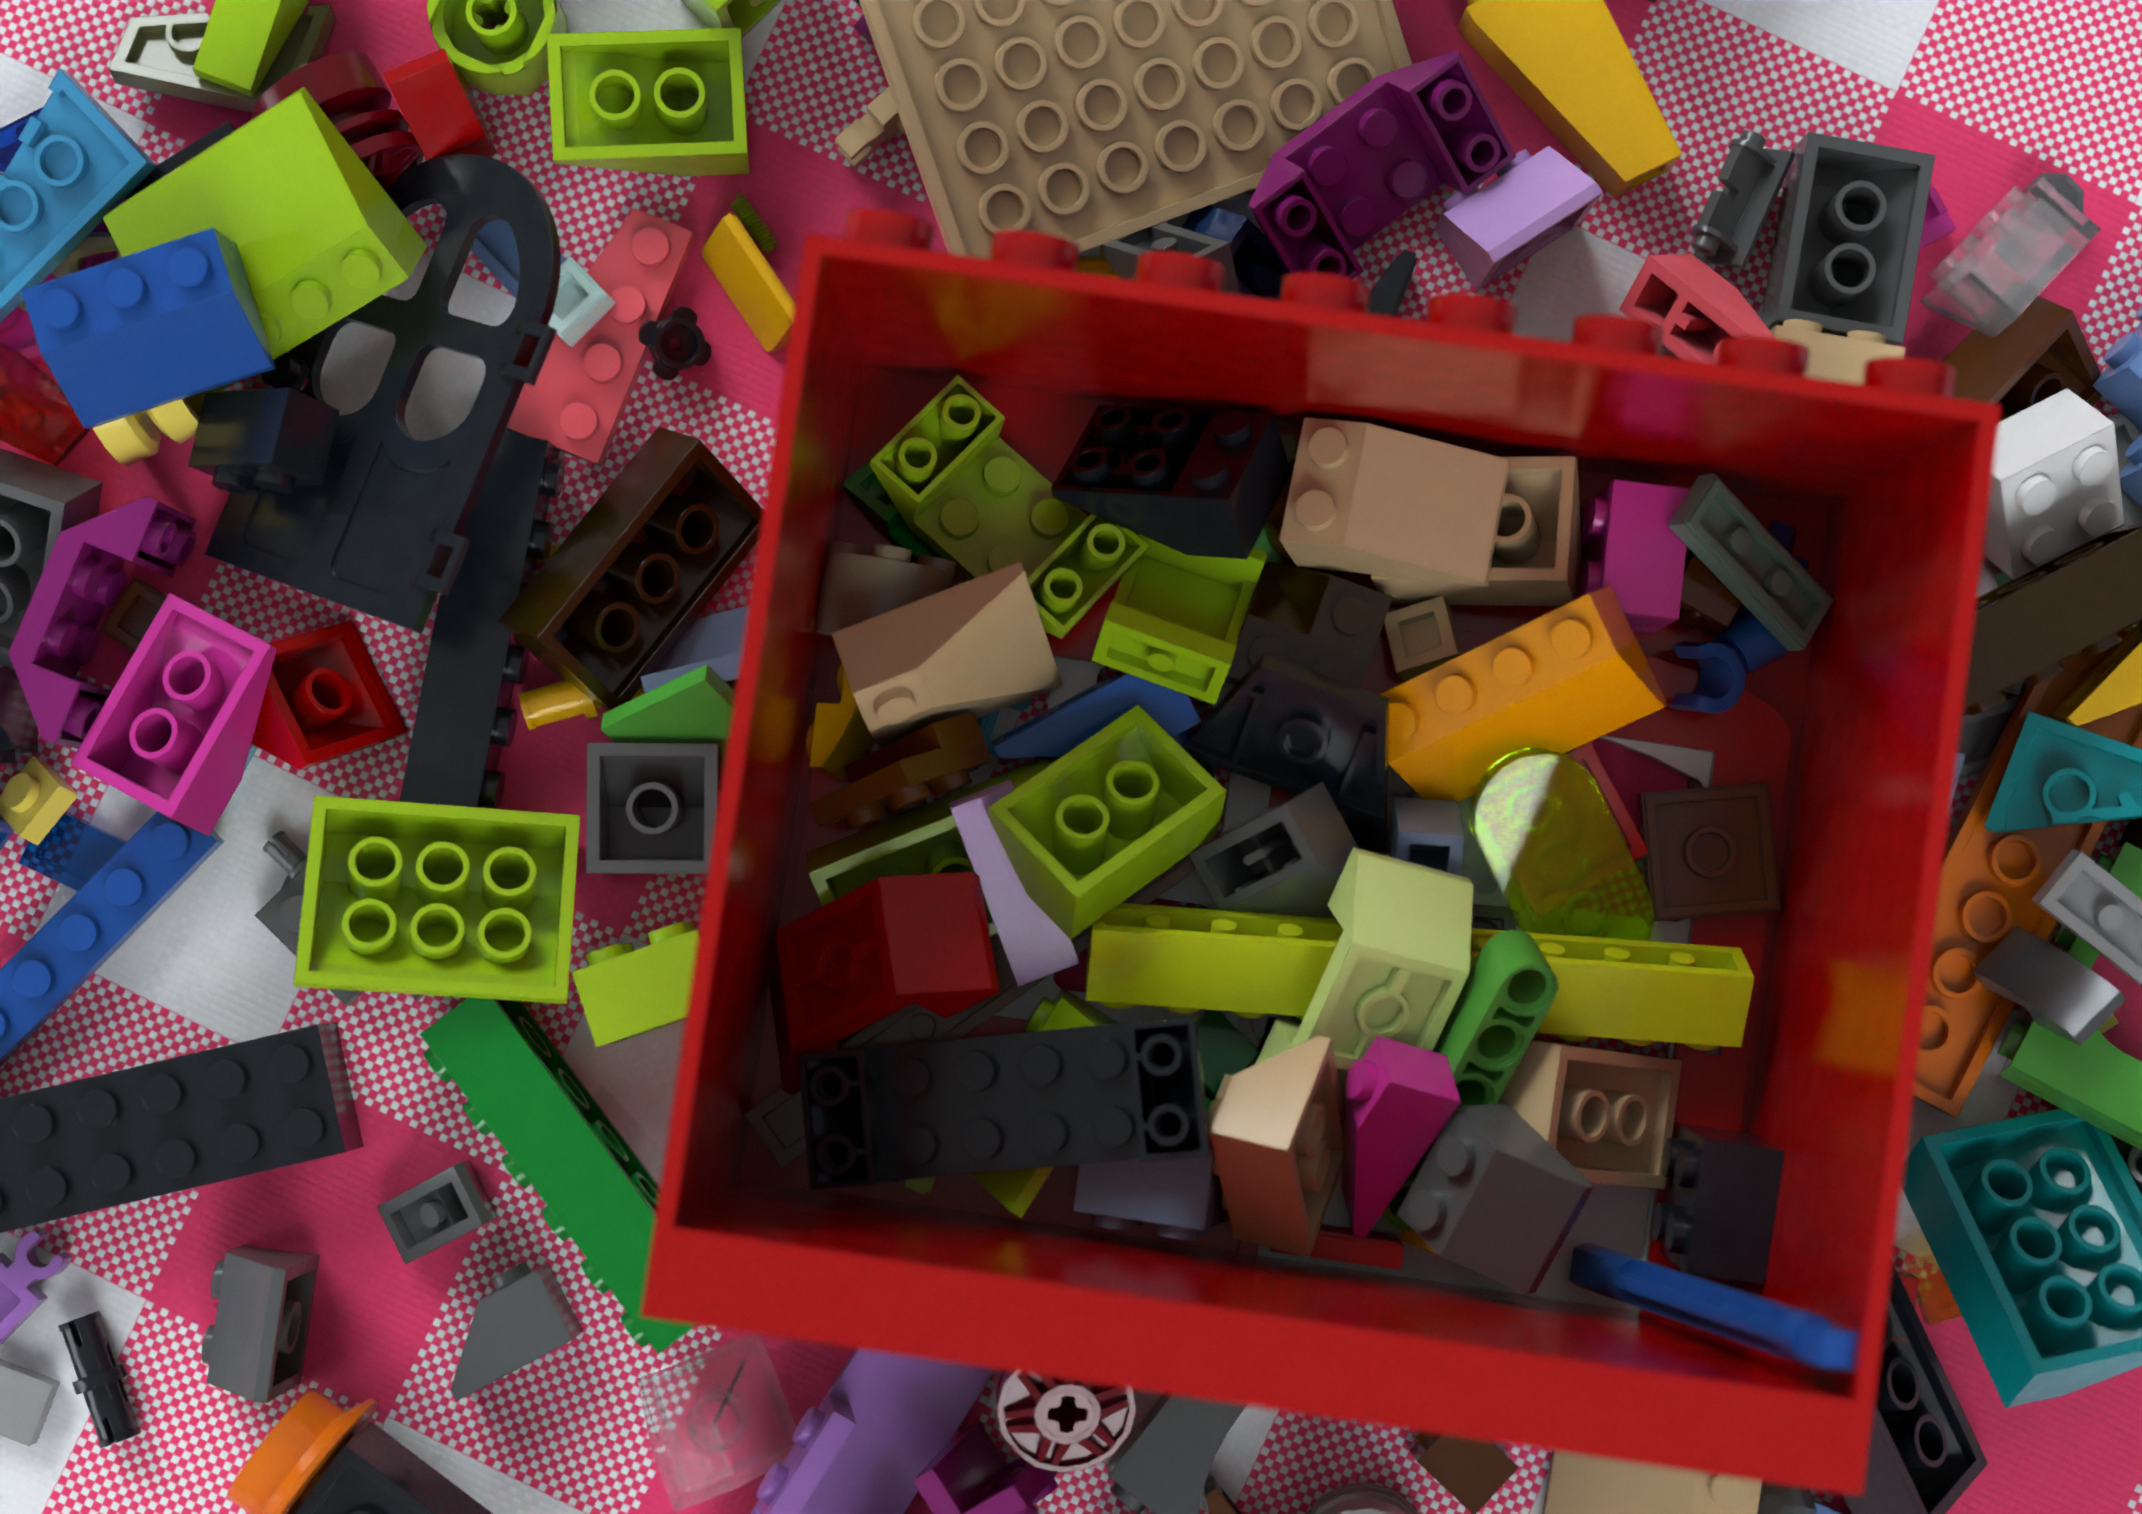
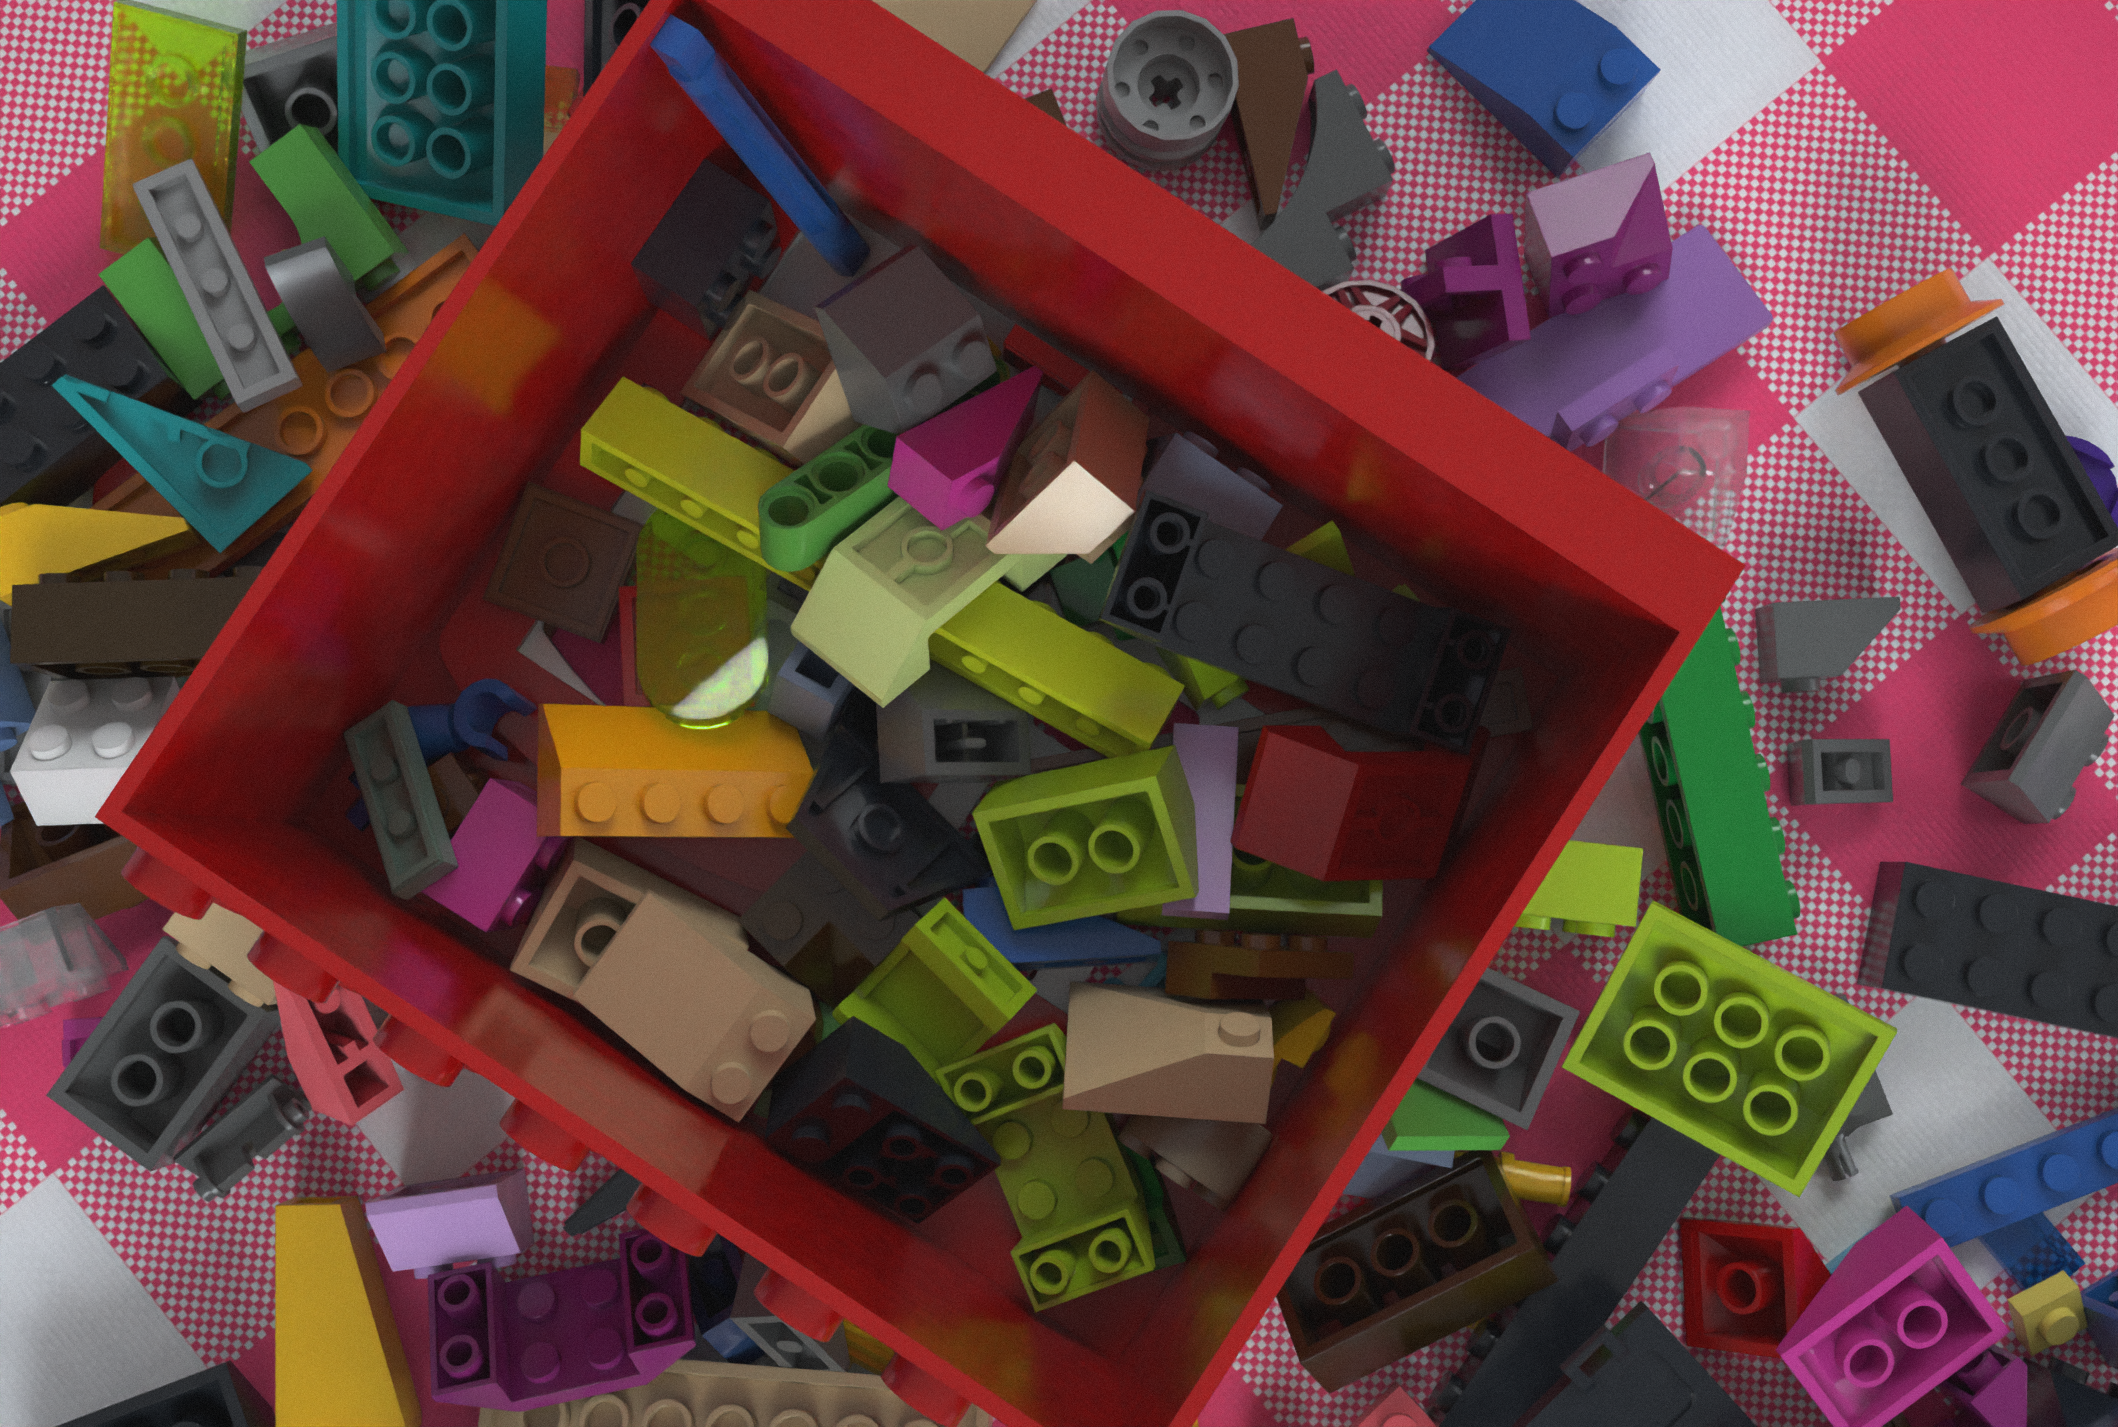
camera: 155 degrees left, 0 degrees up
tan plate [1384,596,1462,681] -> none

